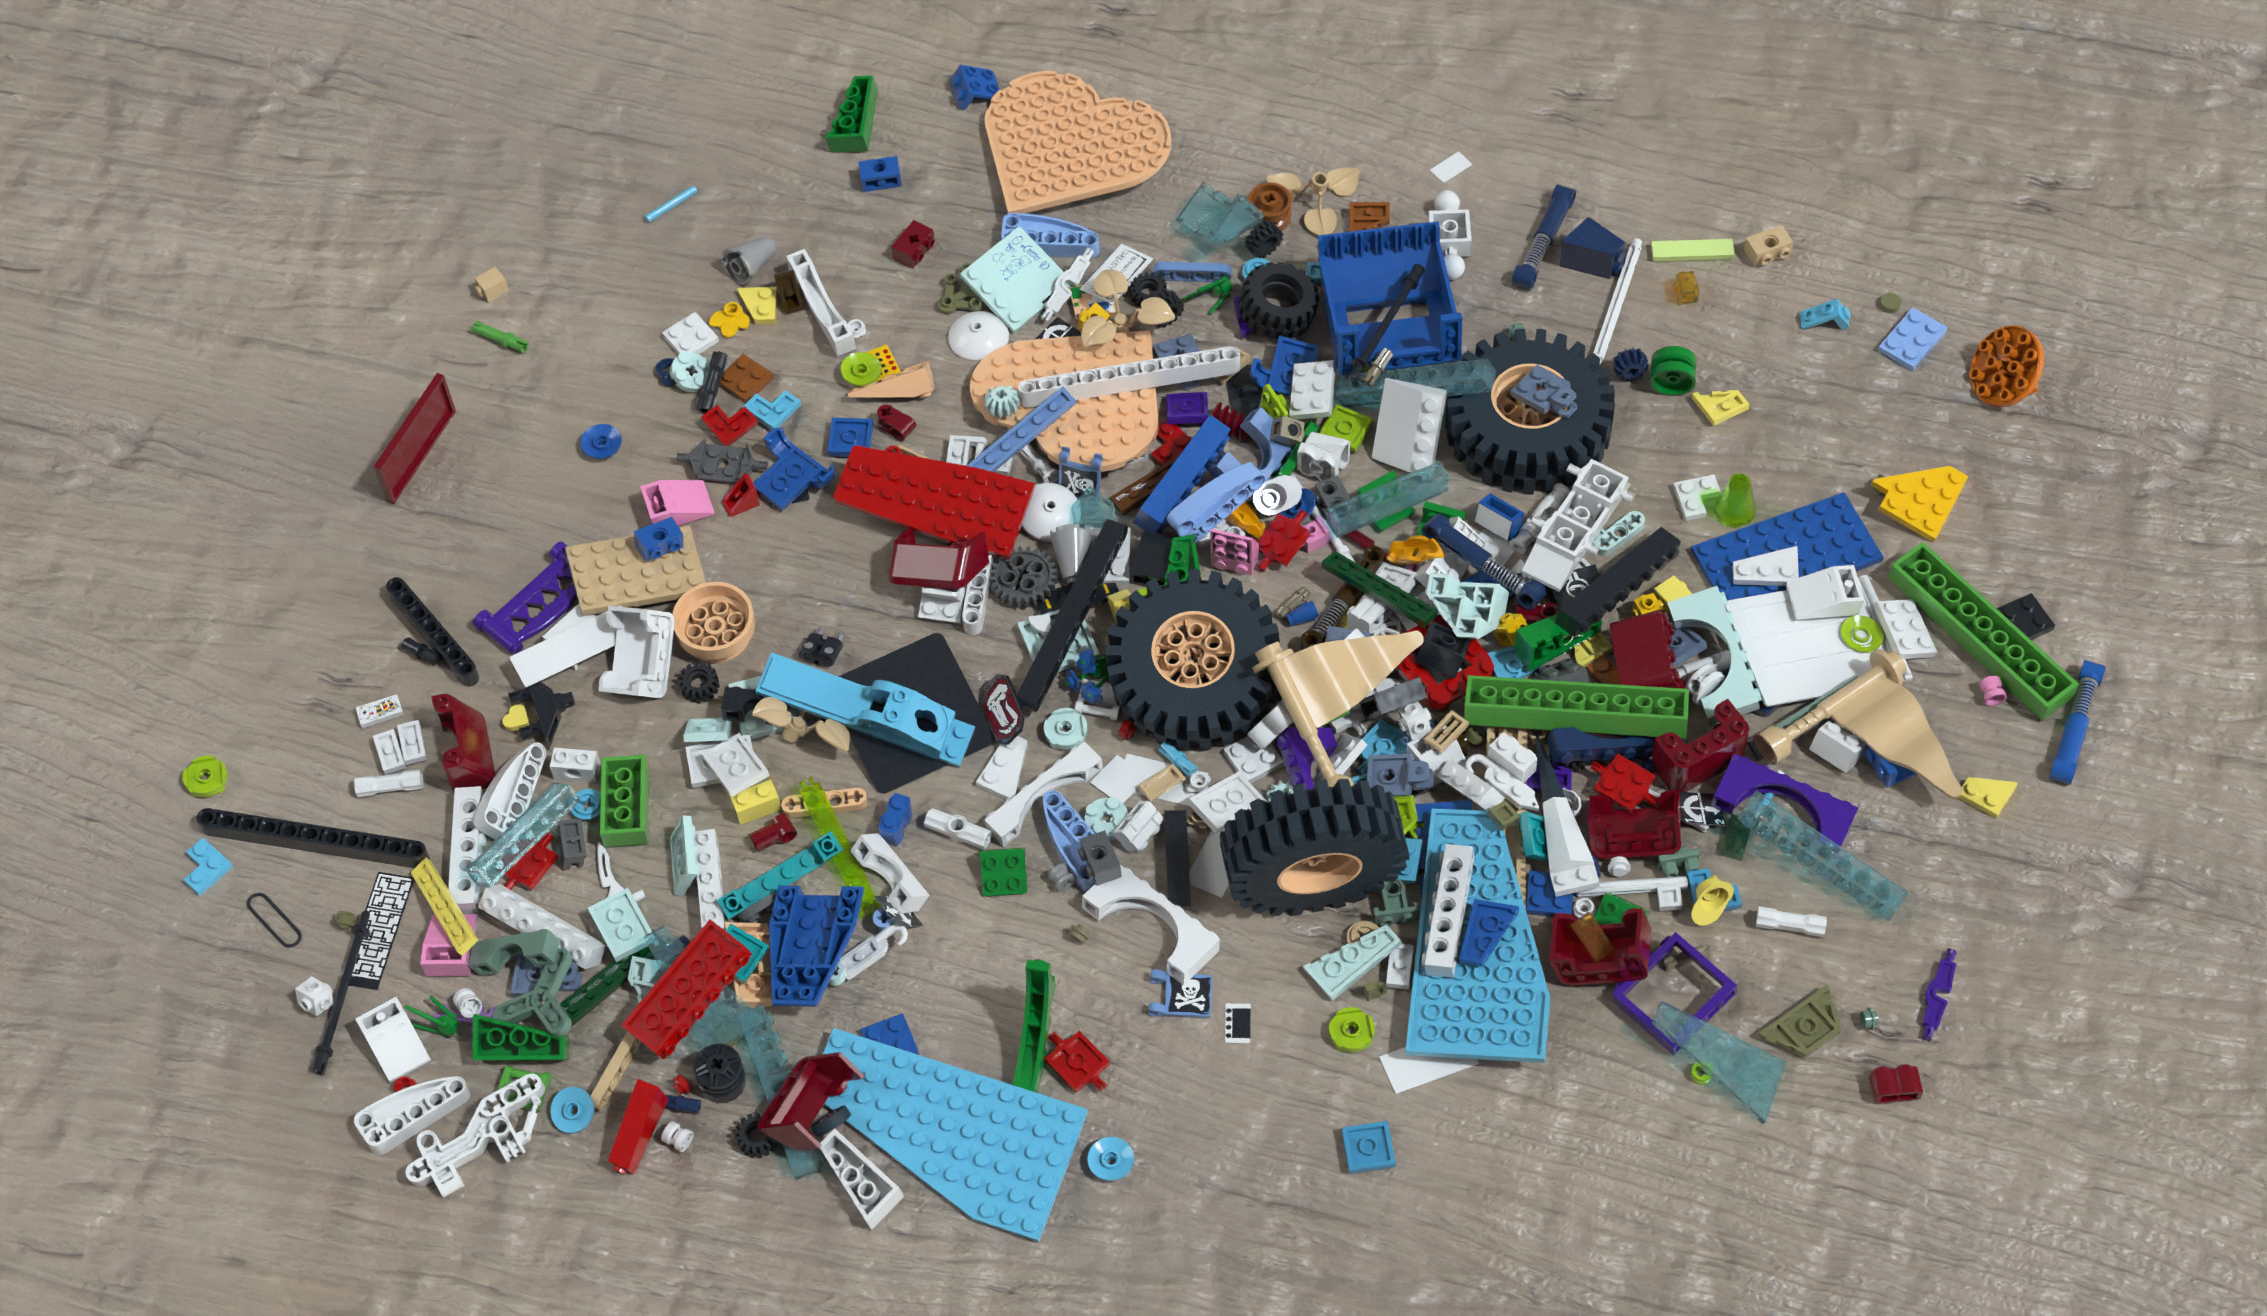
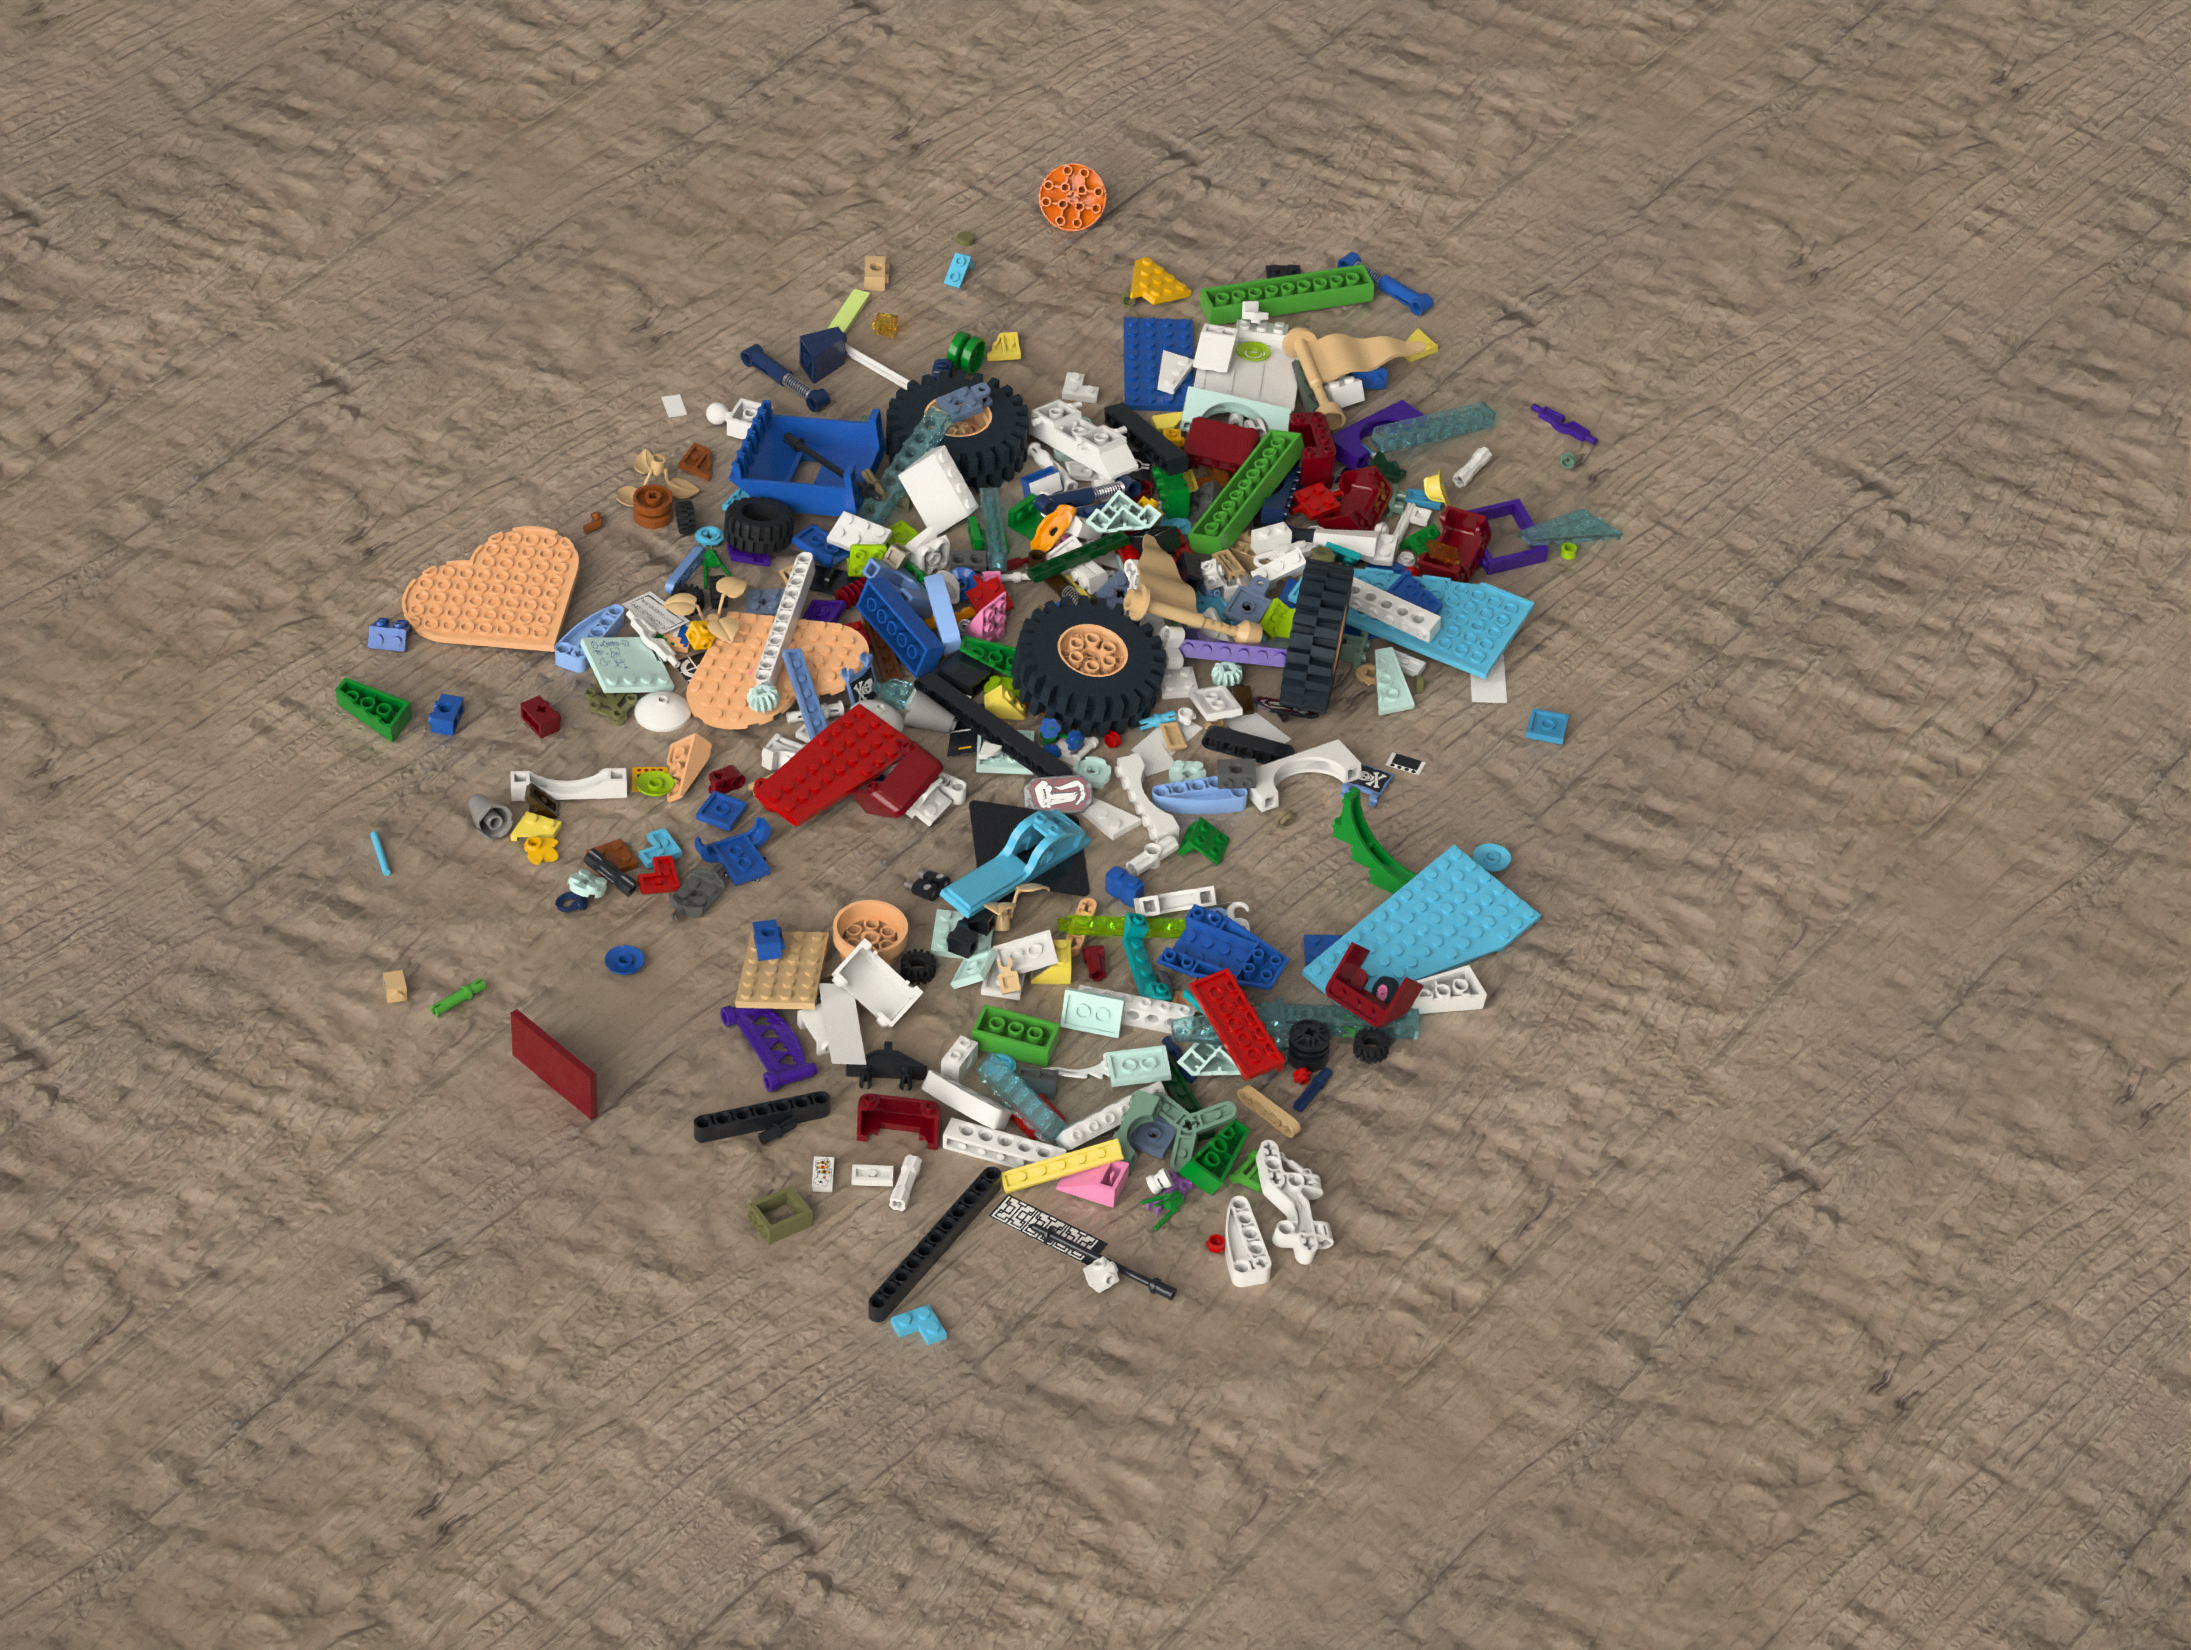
camera: 75 degrees left, 15 degrees down
lime plate [182,755,228,797] -> none
black piece [247,892,302,948] -> none
olive plate [334,911,356,929] -> none
white slope [355,997,431,1083] -> none
white plate [397,720,427,765] -> none
light yellow tile [503,704,529,731] -> none
medium azure dish [551,1087,594,1133] -> none
red slope [608,1079,669,1175] -> none
bright pink slope [640,480,715,526] -> none
white wheel [661,1121,694,1152] -> none
white plate [662,312,719,354] -> none
red slope [722,473,760,517] -> none
dark grey gear [989,546,1058,608] -> none
red plate [1045,1030,1110,1093] -> none
light grey wheel [1048,864,1076,892] -> none
white brick [1113,801,1164,852] -> none
clear light blue windscreen [1176,181,1265,246] -> none
lime plate [1329,1007,1375,1053] -> none
clear neon green cone [1713,473,1756,528] -> none
olive wing [1758,985,1841,1058] -> none
dark red brick [1869,1064,1923,1104] -> none
light blue plate [1878,307,1948,372] -> none
bright pink wheel [1979,676,2007,706] -> none
none -> dark orange arm [583,511,603,534]
none -> olive window [747,1185,813,1244]
none -> white slope [761,747,797,771]
none -> tan plate [997,958,1021,995]
none -> white bracket [1242,301,1269,323]

